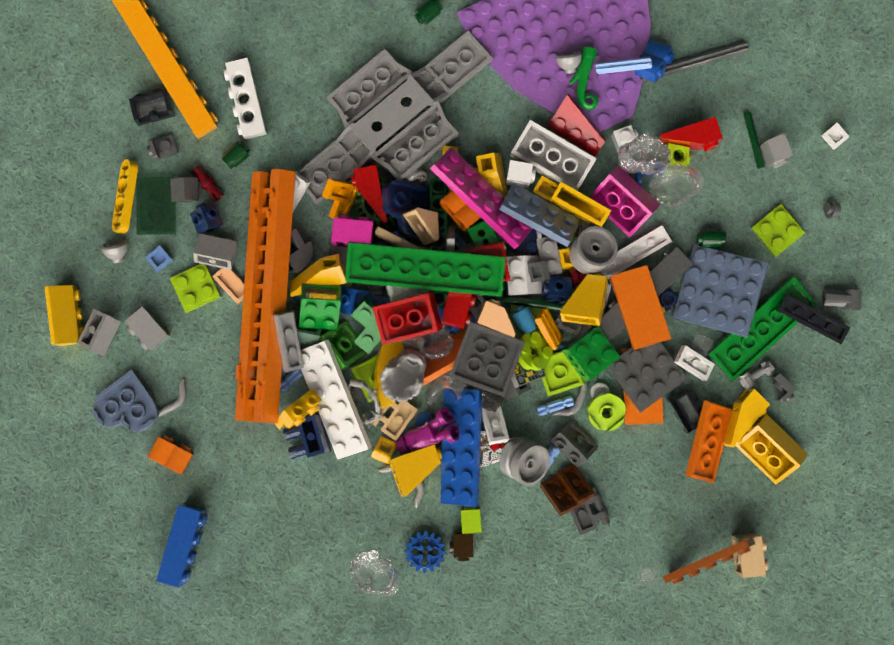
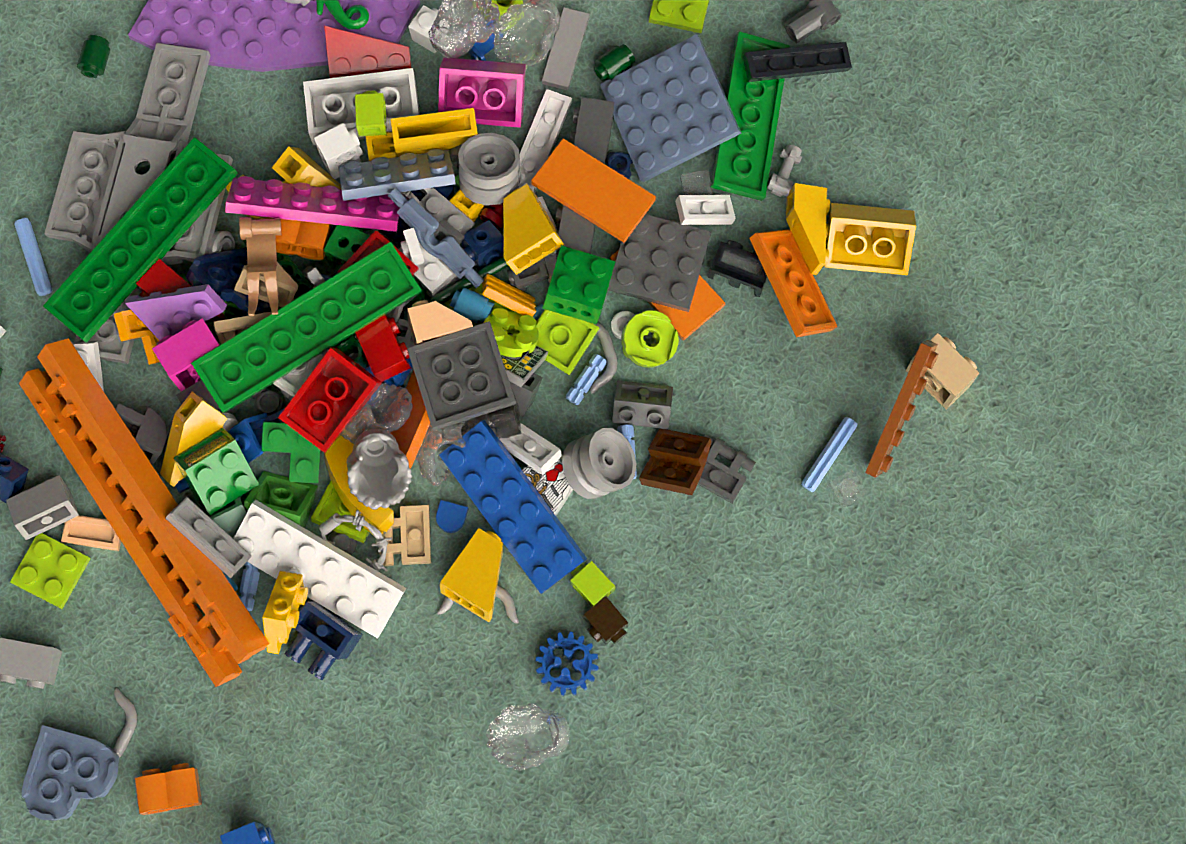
camera: 35 degrees left, 10 degrees down
yellow slope [371,436,397,464] -> none
magenta piece [395,407,460,455] -> none
dark grey bracket [771,373,796,403] -> none
none -> light blue axle [14,218,52,296]
none -> green plate [43,137,238,343]
none -> medium lavender wing [125,284,227,340]
none -> medium nougat flag [239,217,282,316]
none -> lime brick [355,91,387,136]
none -> sand blue piece [388,188,484,288]
none -> white plate [400,228,424,265]
none -> light grey tile [542,7,590,90]
none -> light blue axle [801,417,857,492]

